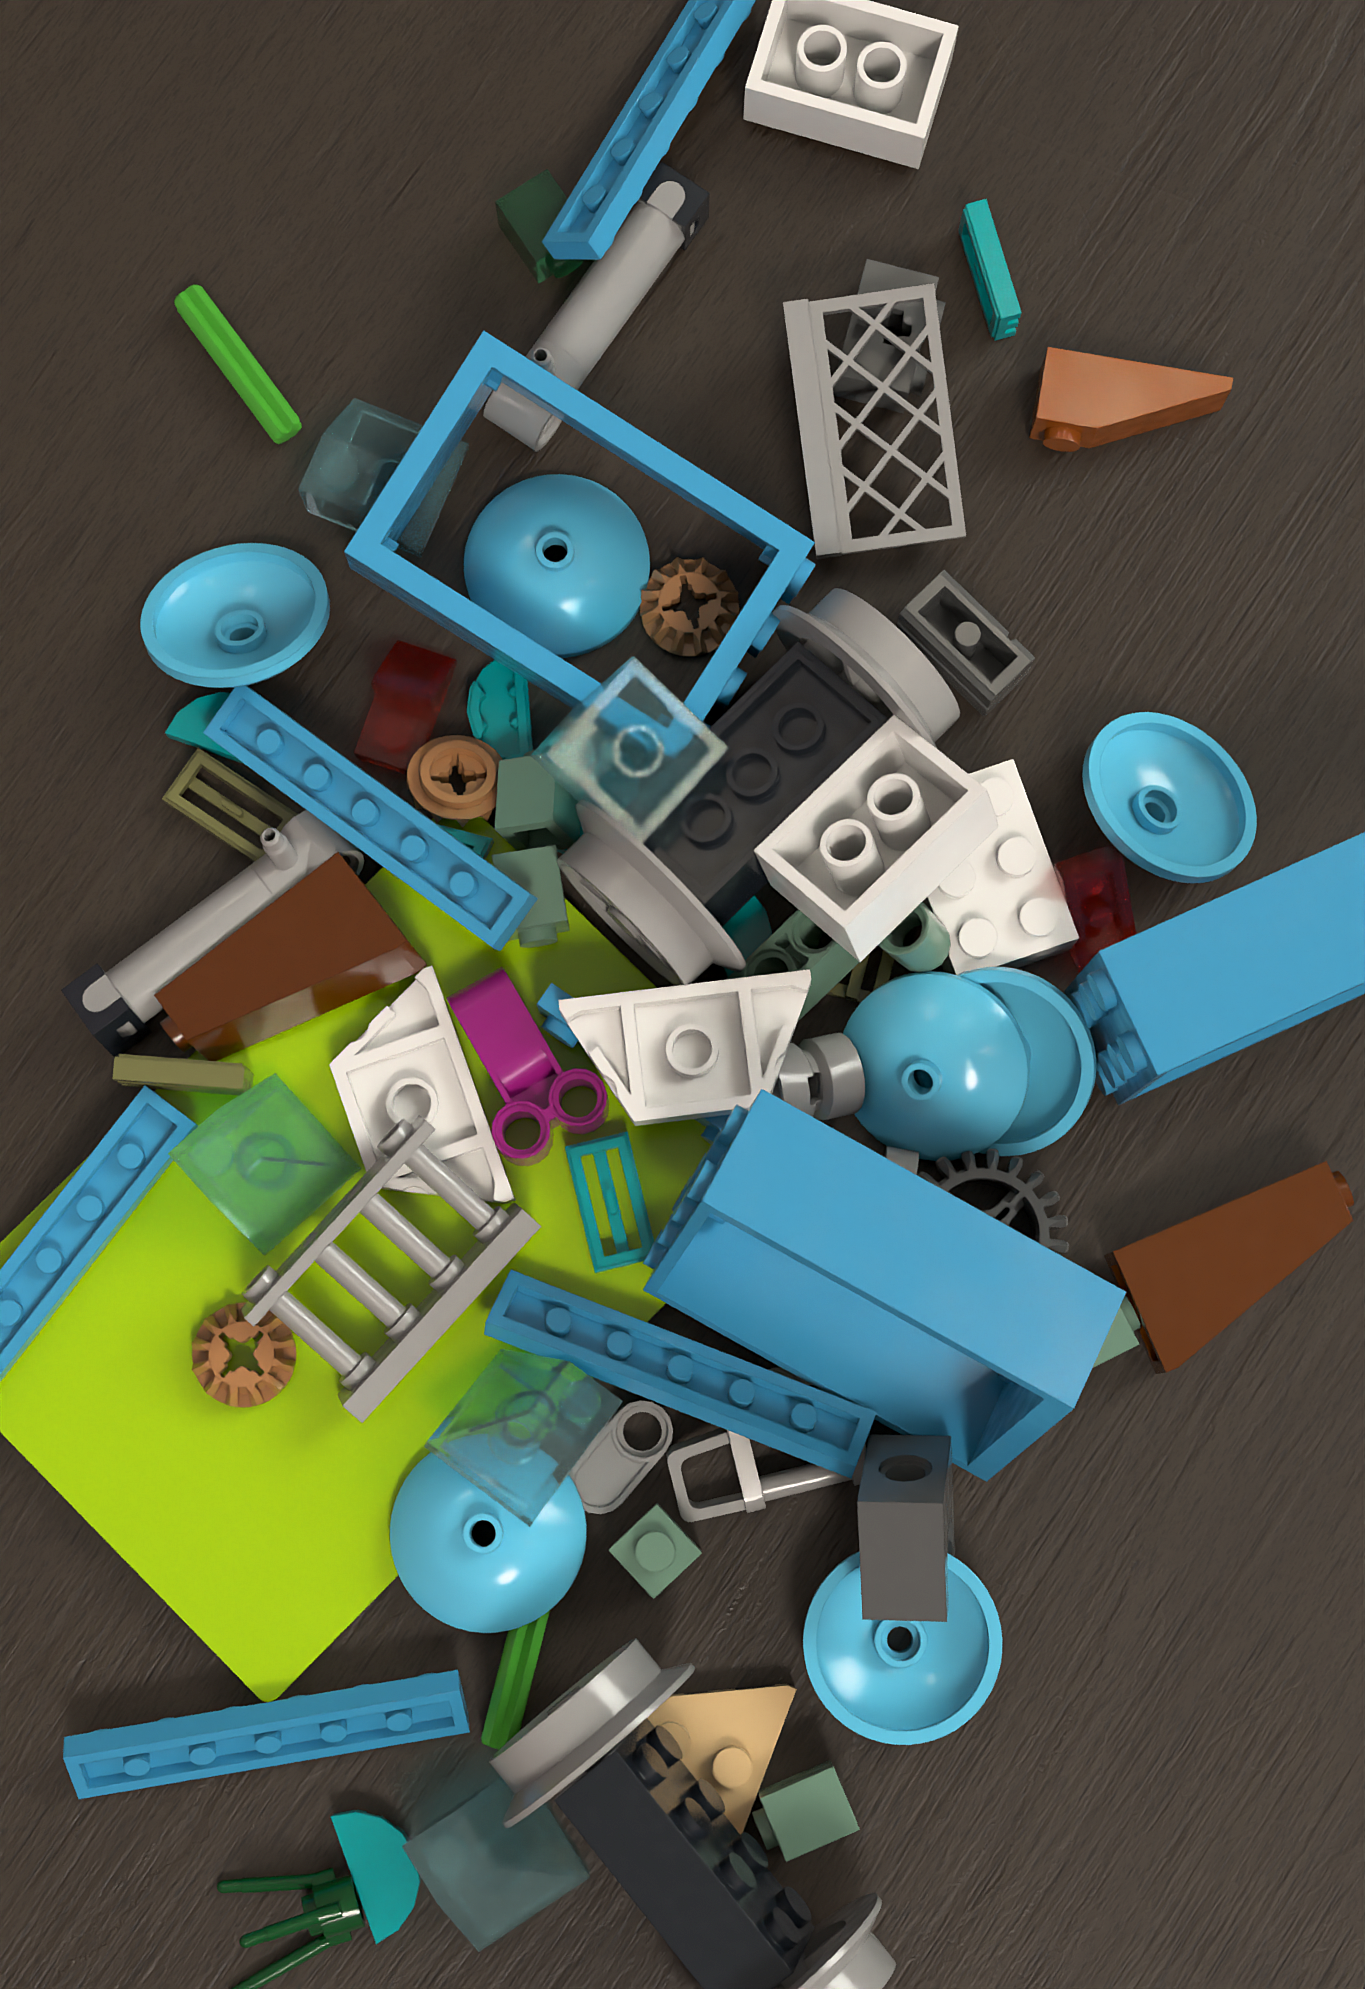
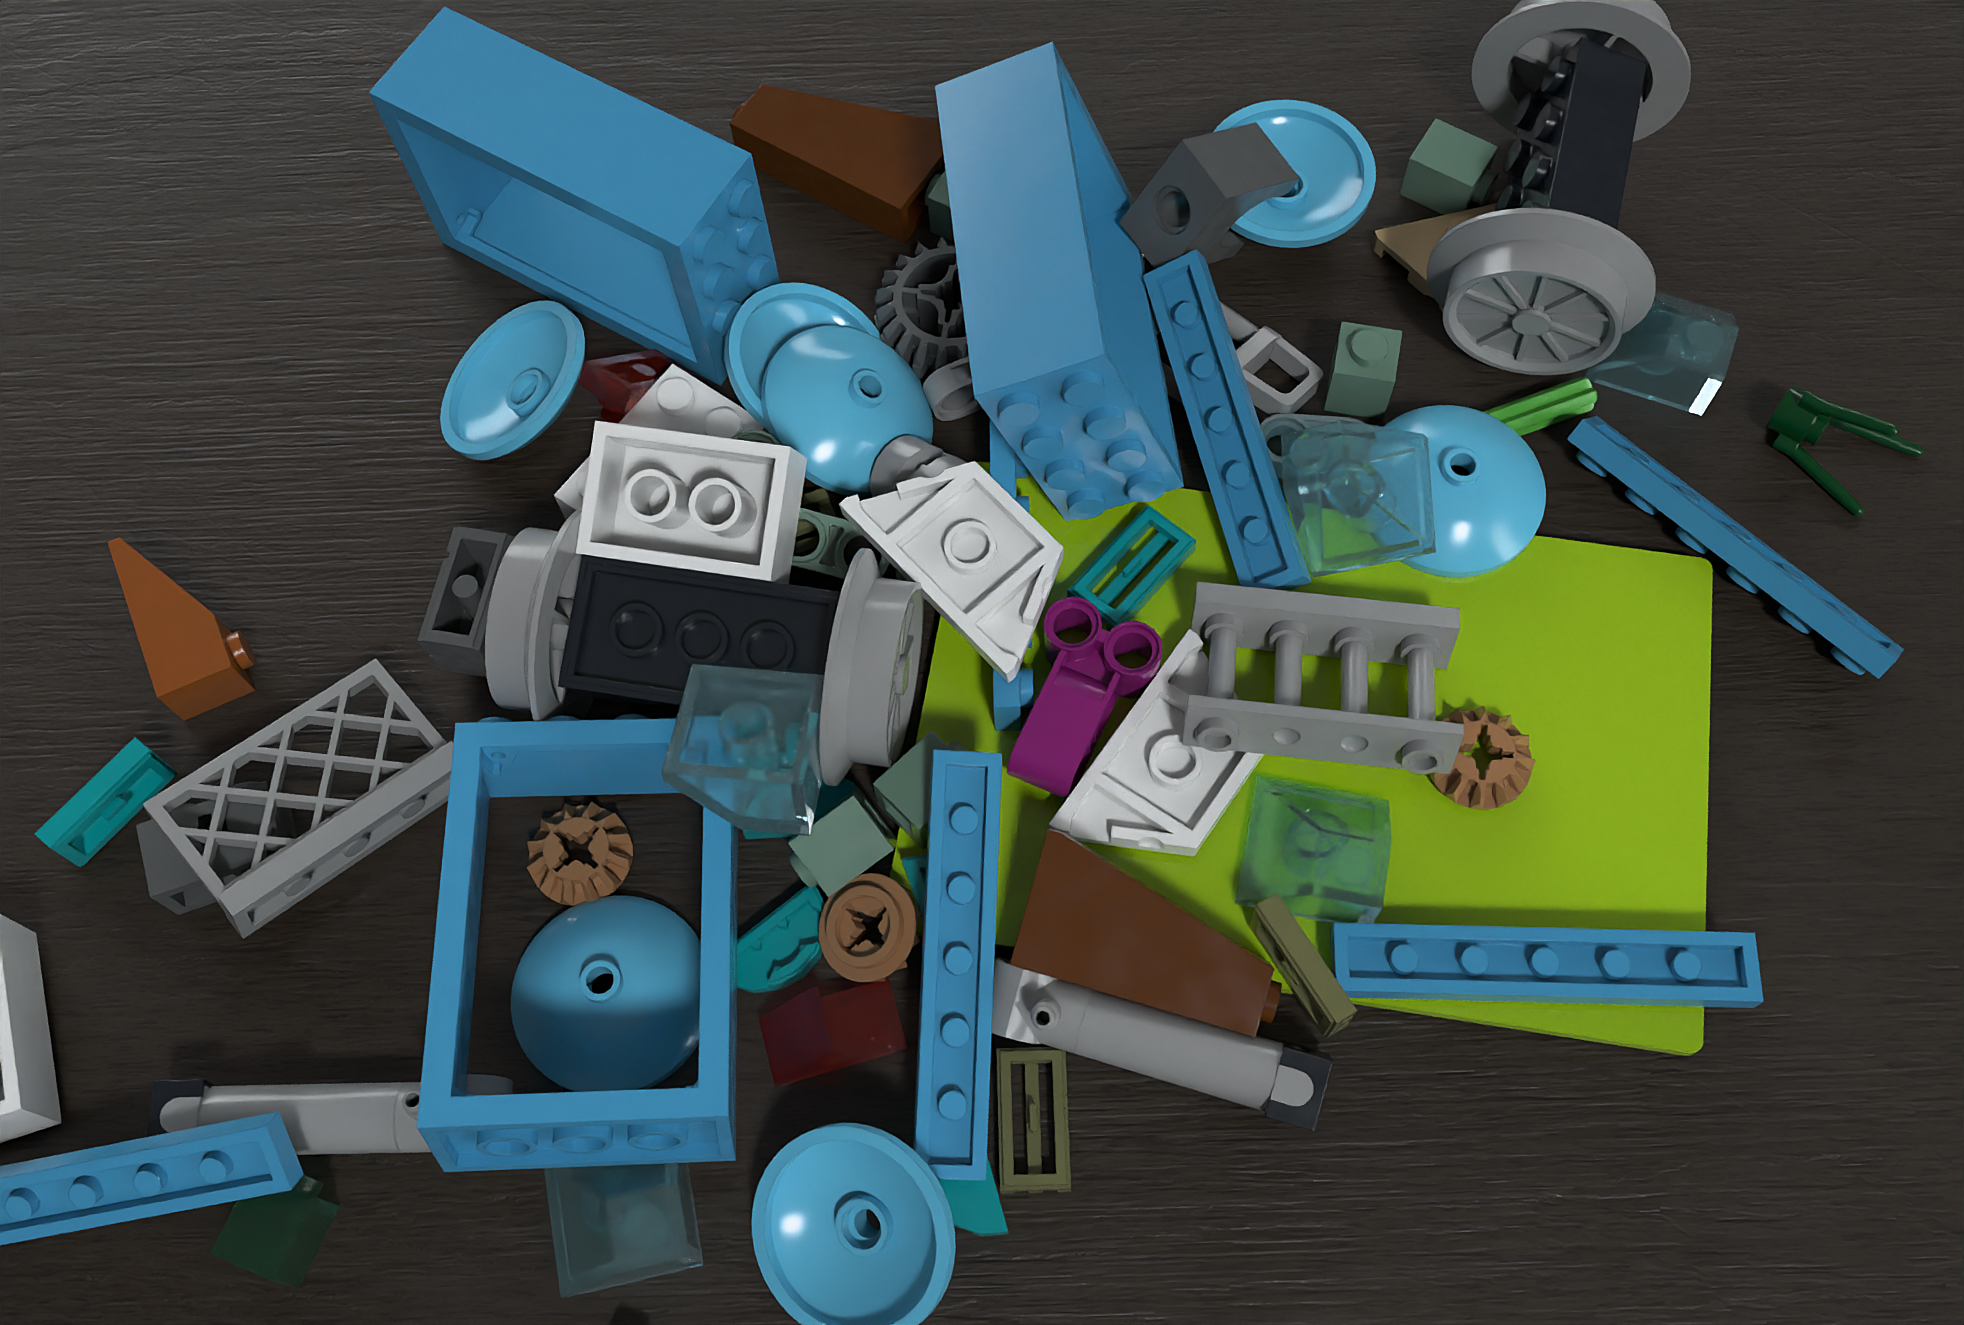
camera: 120 degrees left, 15 degrees down
teal tile [331,1809,421,1944] -> none

